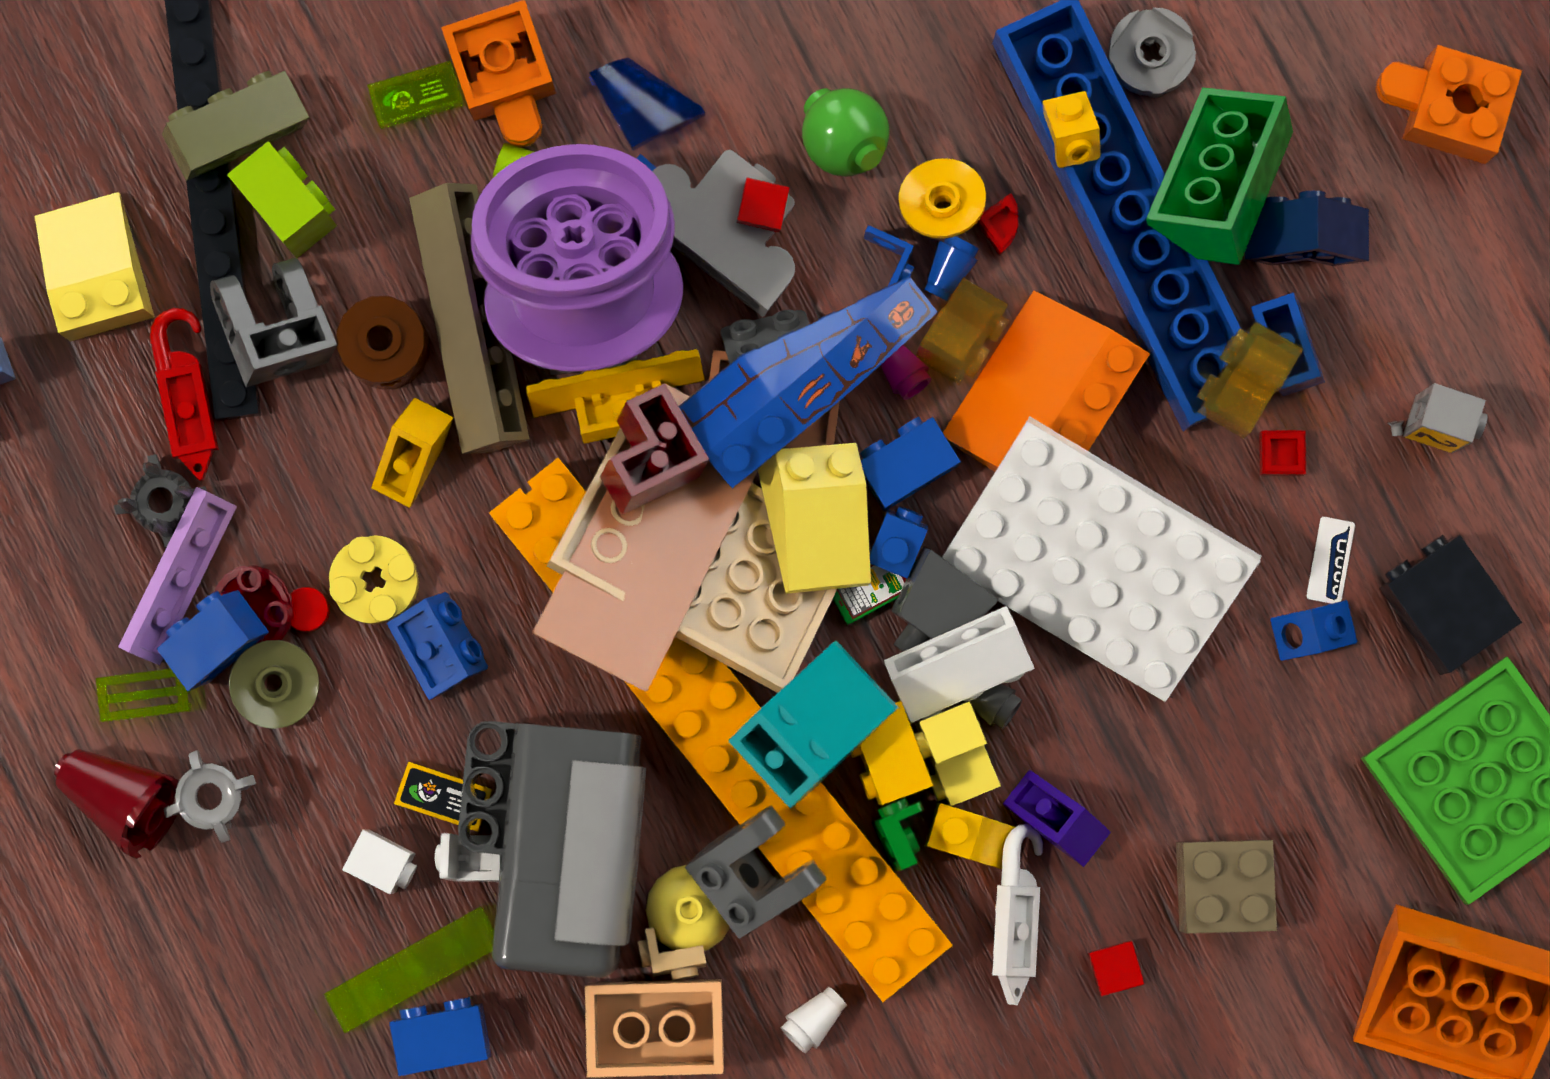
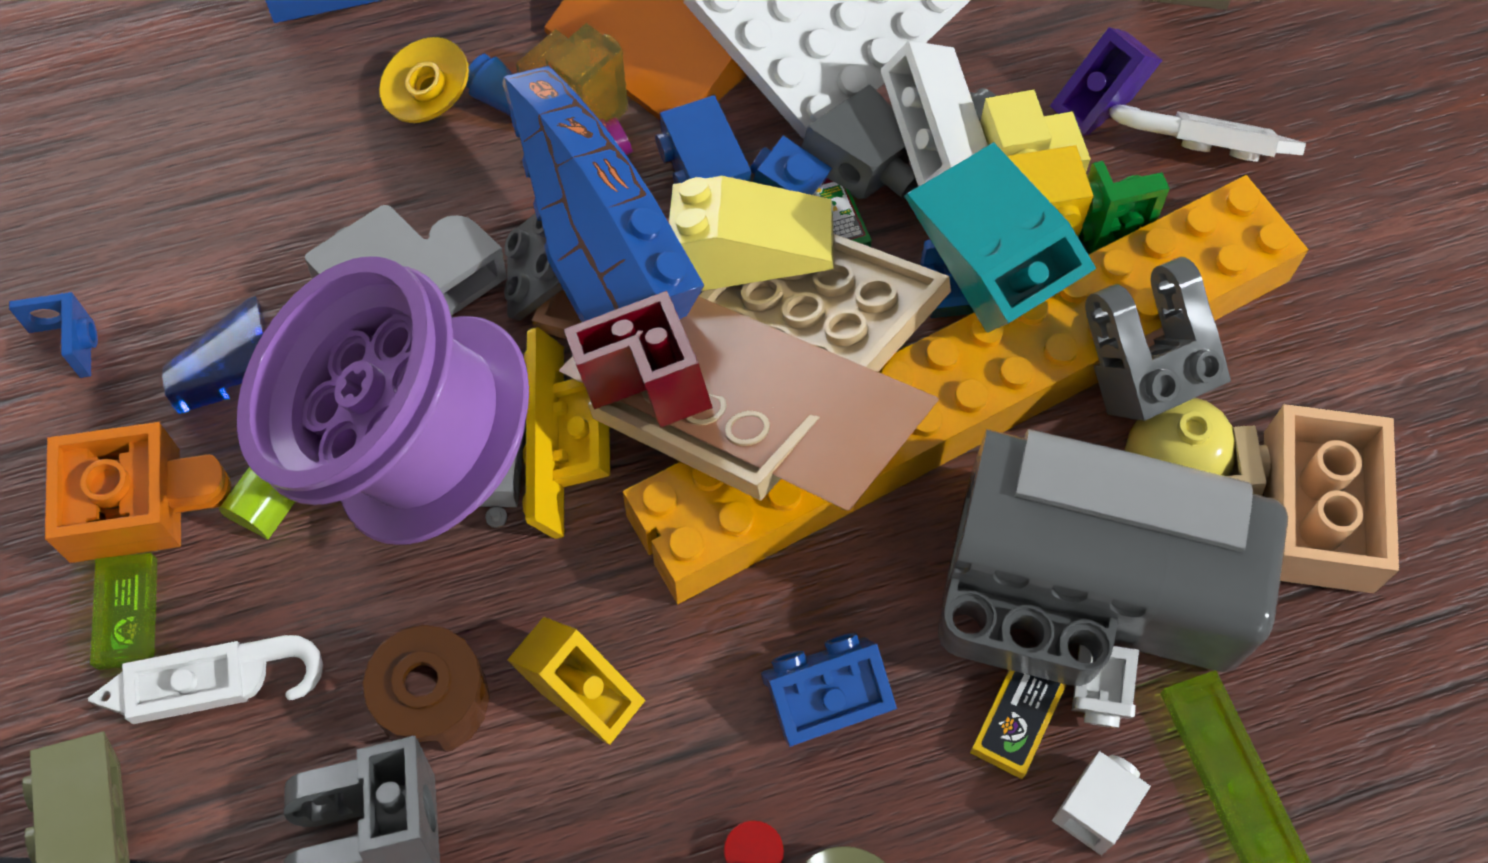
camera: 80 degrees left, 20 degrees down
lime brick [227,141,337,258] -> none
light yellow plate [329,535,419,624] -> none
blue brick [389,997,492,1076] -> none
dark tan brick [409,183,530,454] -> none
red tile [736,177,790,233] -> none
white cone [781,987,847,1053] -> none
bright green brick [802,88,890,177] -> none
blue bracket [864,225,914,286] -> none
yellow slope [924,803,1015,869] -> none
red tile [977,193,1019,255] -> none
red tile [1088,940,1144,996] -> none
none -> white plate [88,635,323,724]

